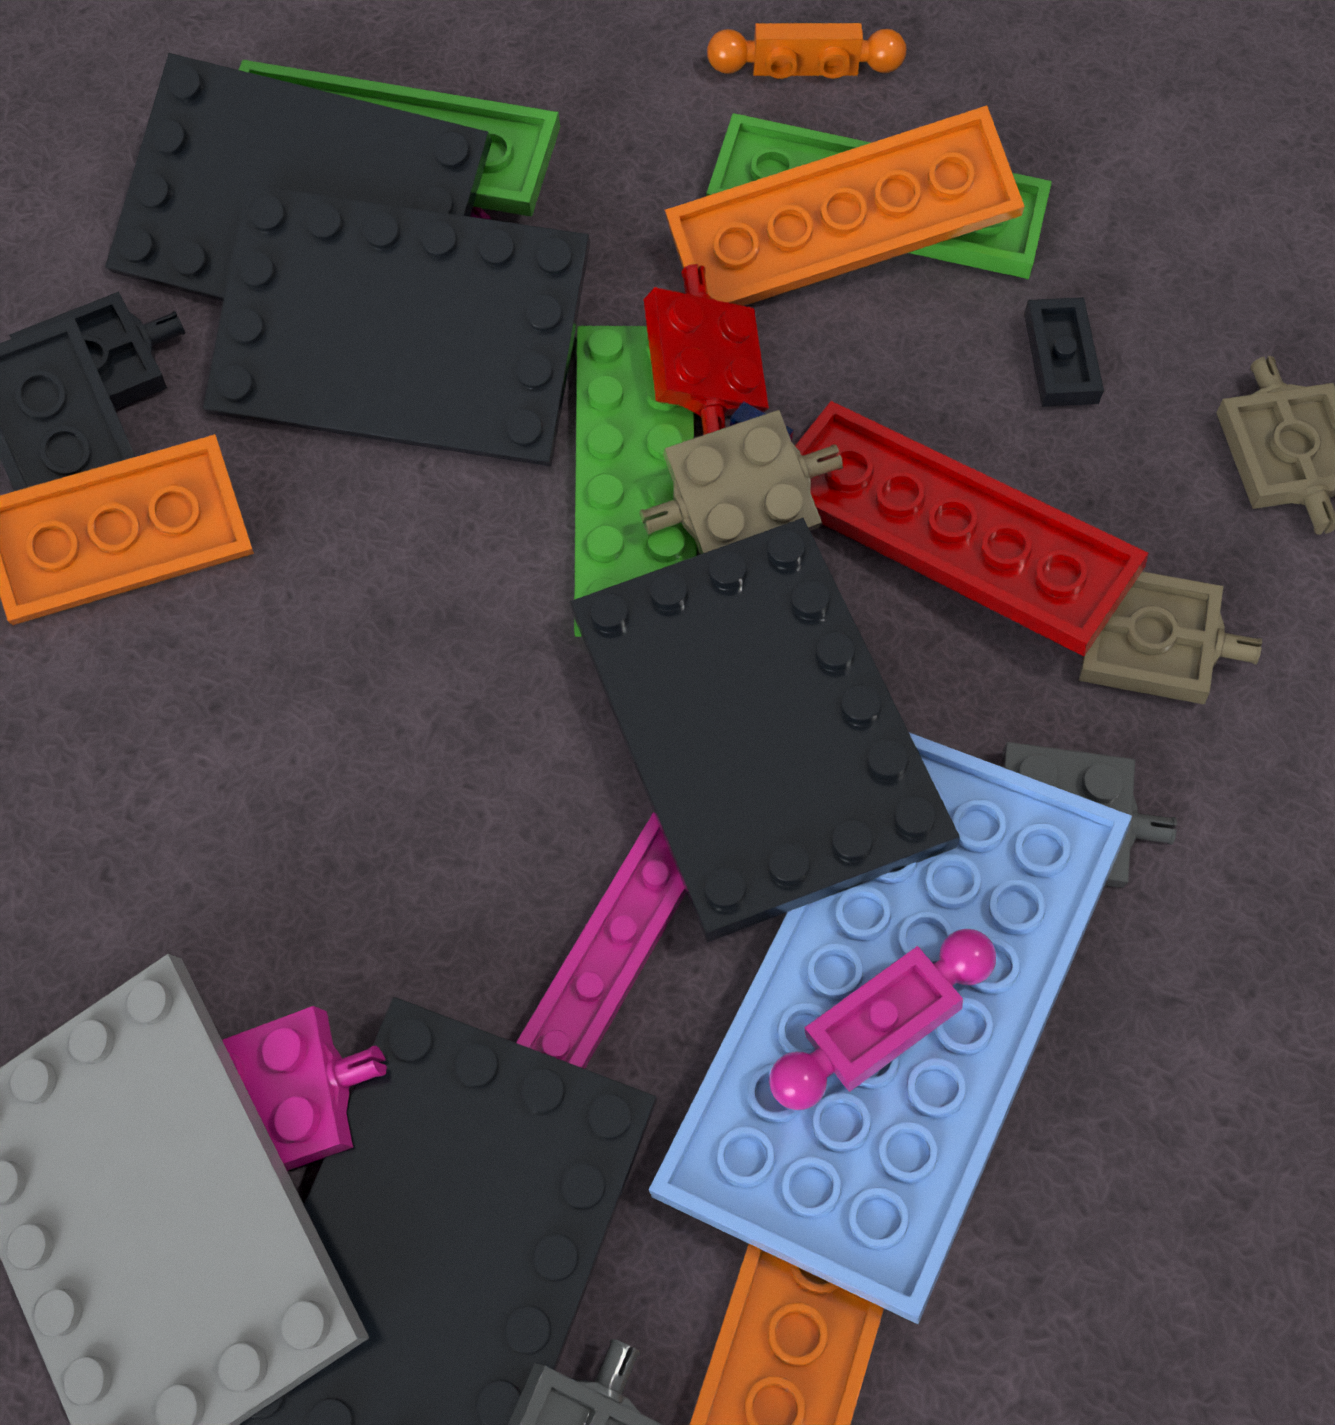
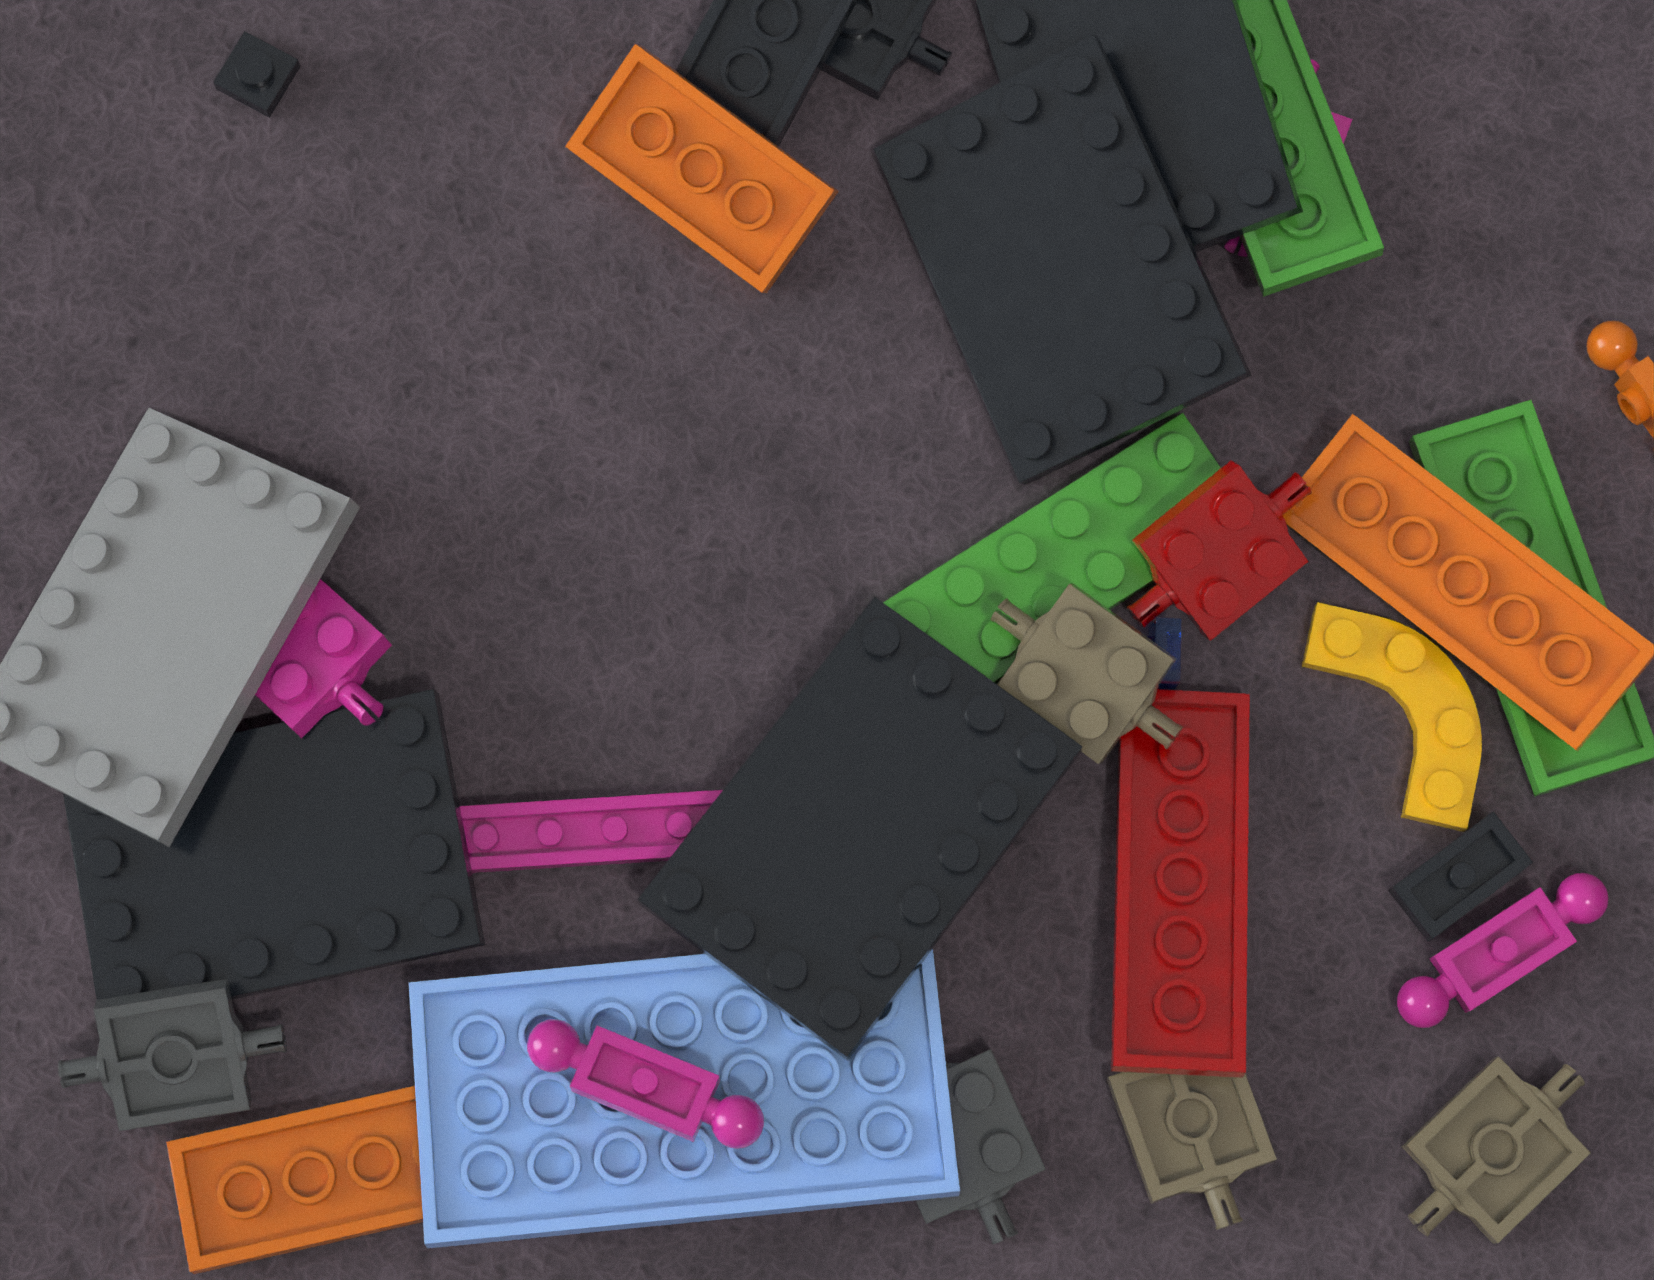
camera: 55 degrees right, 15 degrees up
none -> yellow plate [1302,602,1482,832]
none -> dark pink plate [1397,873,1609,1028]

